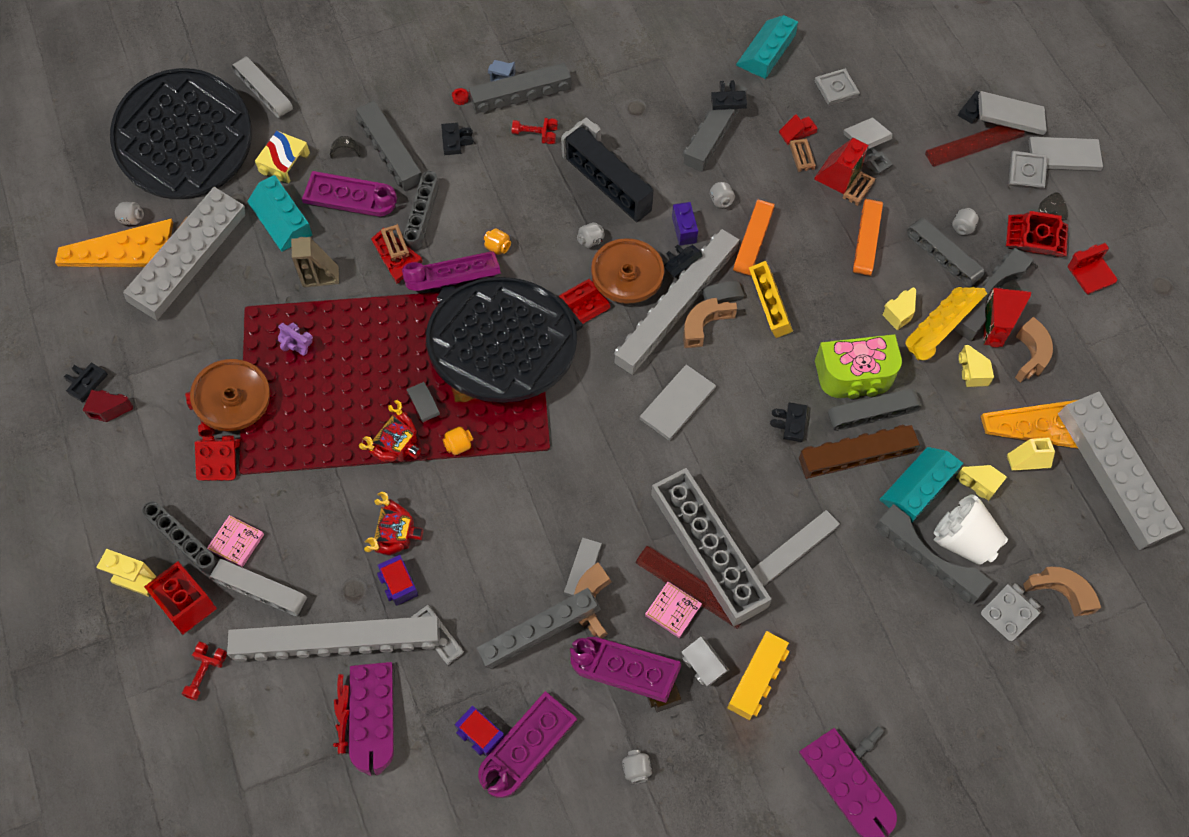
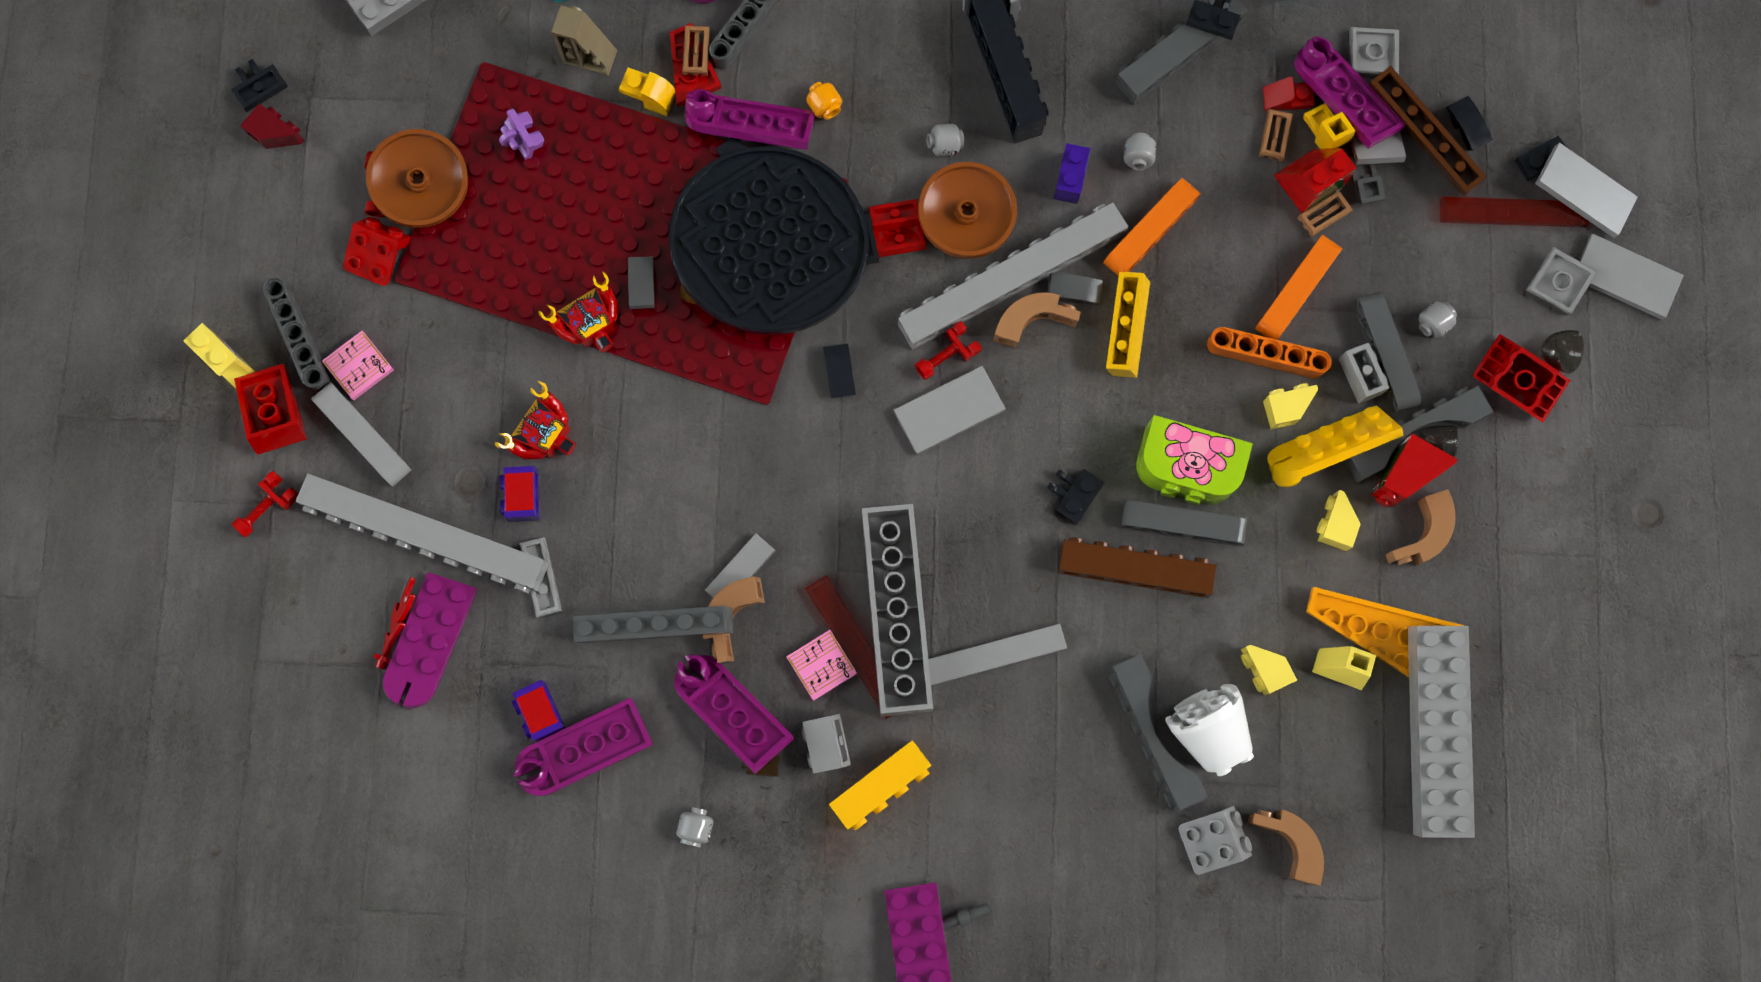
camera: 20 degrees right, 15 degrees up
light orange head [442,427,473,455] -> none
black hinge [664,244,703,277] -> none
teal slope [880,447,963,523] -> none
red bracket [1067,243,1117,294] -> none
none -> yellow brick [619,67,676,116]
none -> black slope [823,343,856,398]
none -> red bar [914,321,982,380]
none -> orange beam [1207,327,1332,379]
none -> magenta plate [1294,36,1406,149]
none -> yellow brick [1303,103,1355,149]
none -> light grey brick [1338,343,1389,404]
none -> reddish brown brick [1370,66,1487,197]
none -> black slope [1446,96,1493,151]

